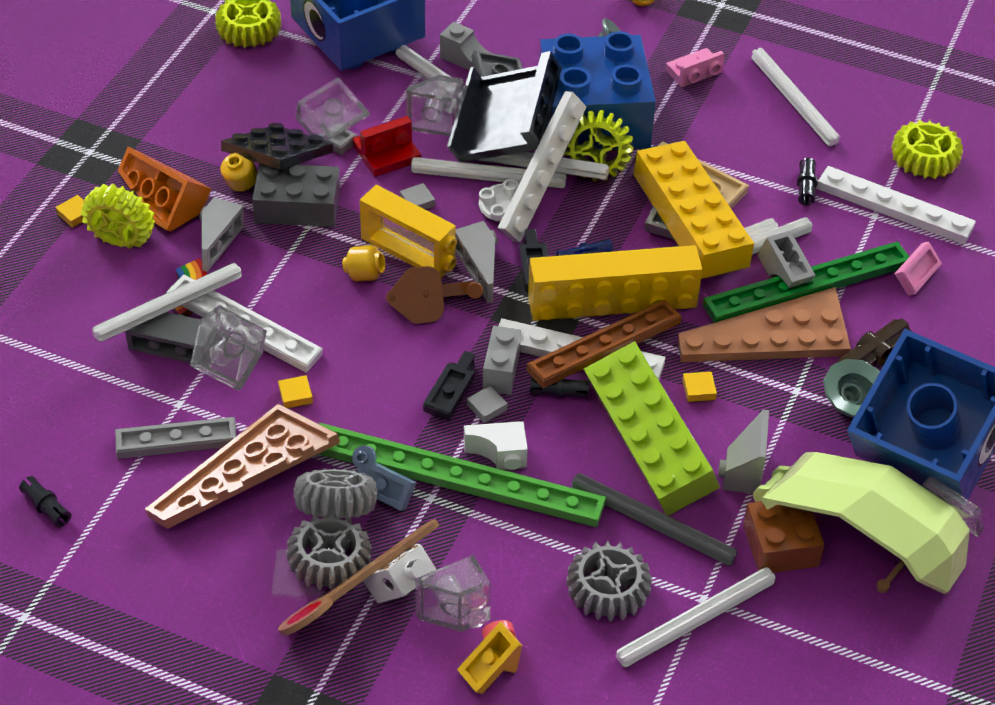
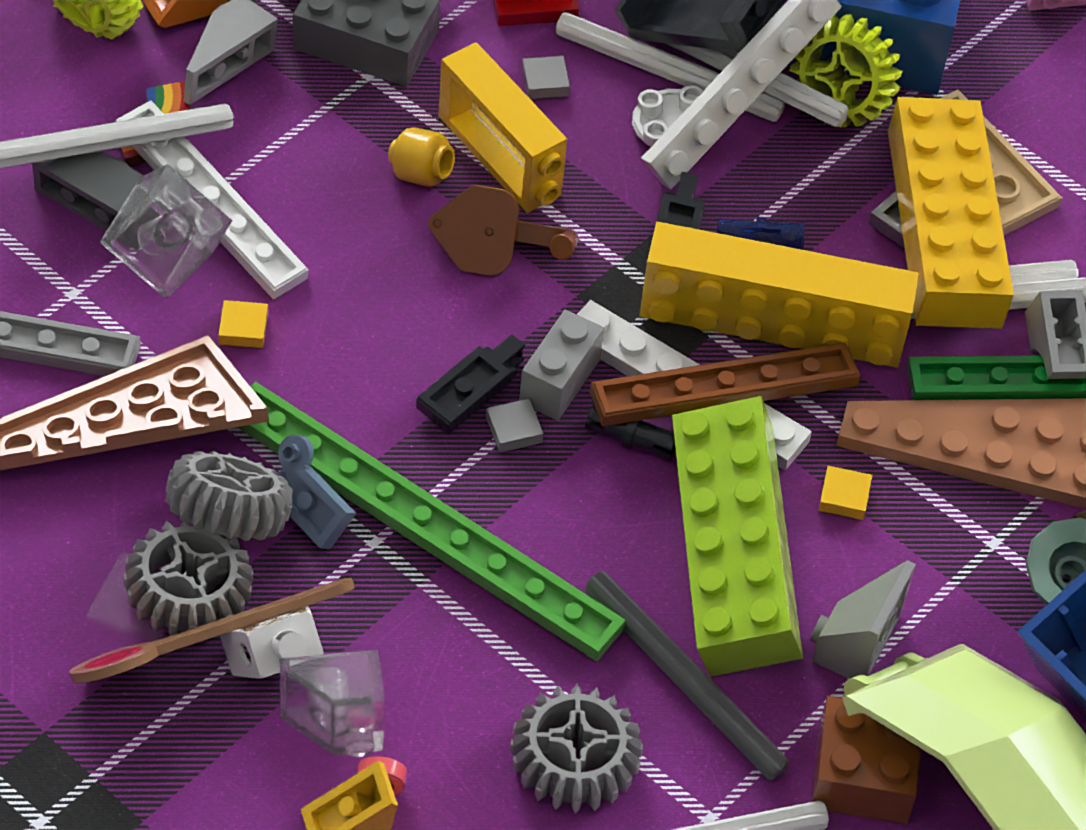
camera: 15 degrees right, 5 degrees up
light grey slope [456,221,498,303] -> none
white arch [464,421,528,470] -> none

